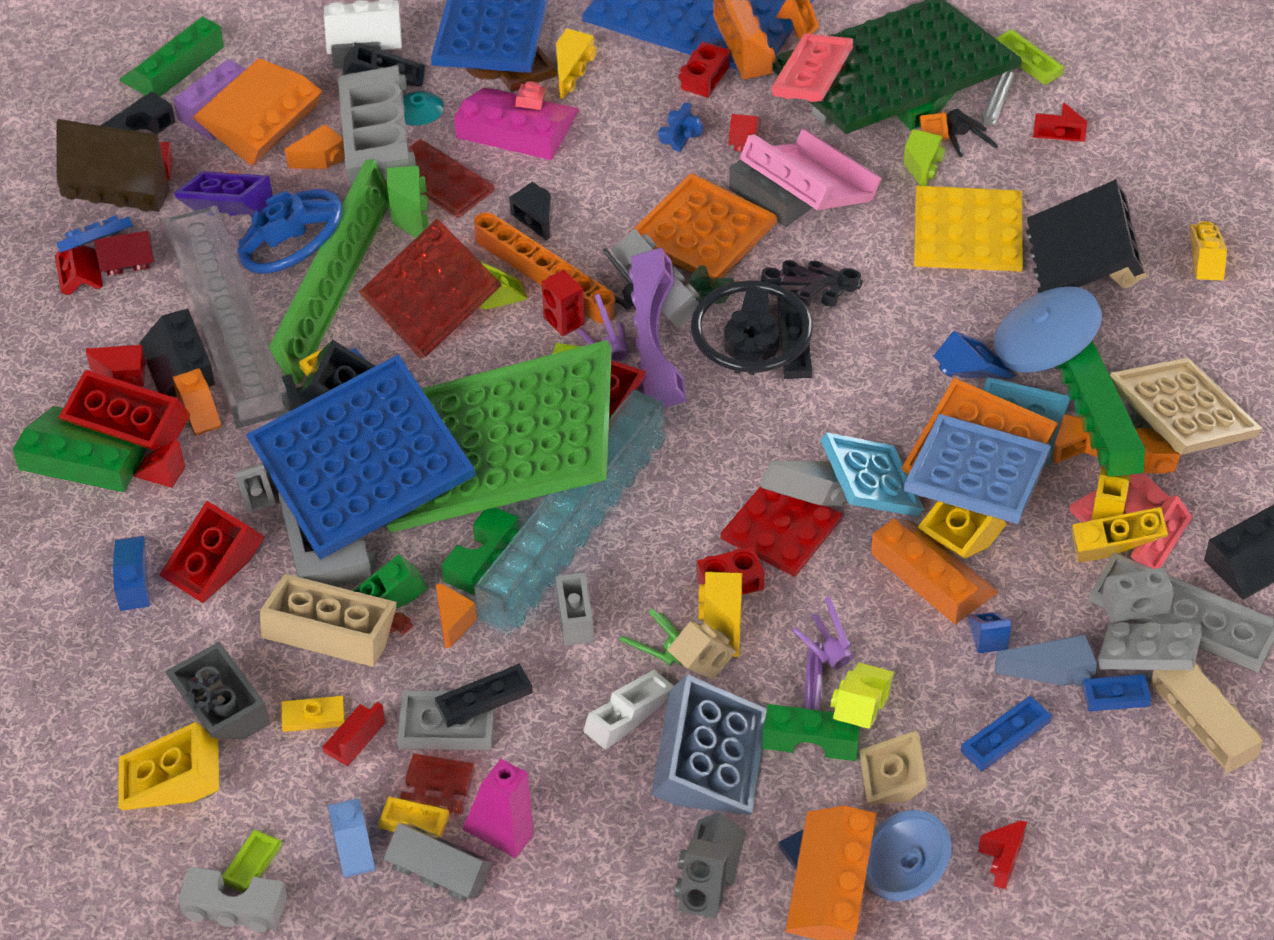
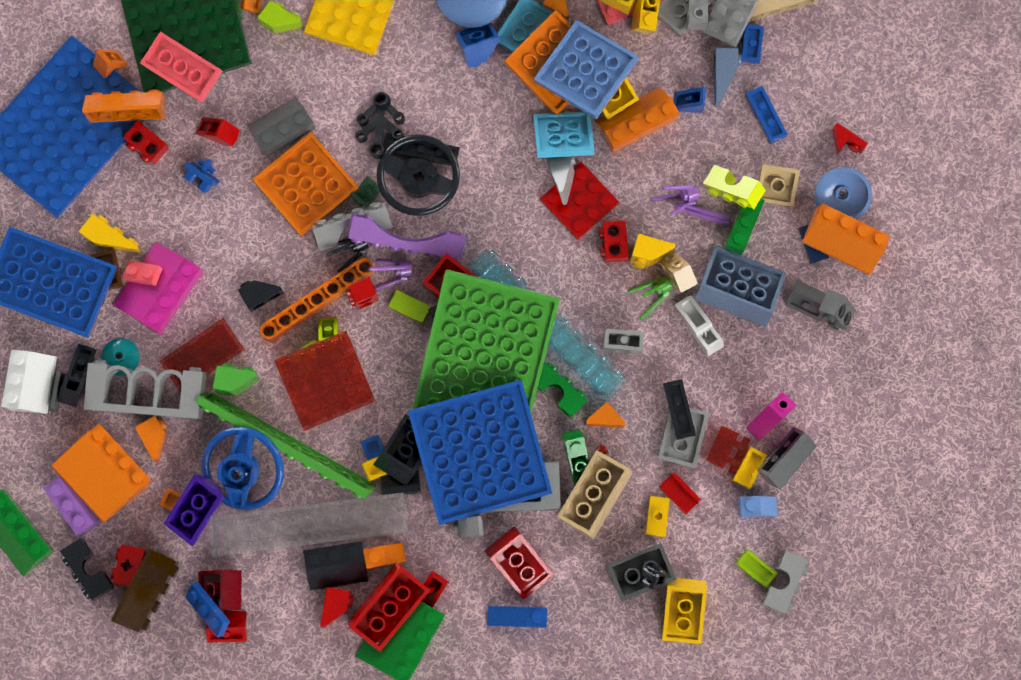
camera: 85 degrees left, 30 degrees up
bright pink panel [740,129,882,210] -> none

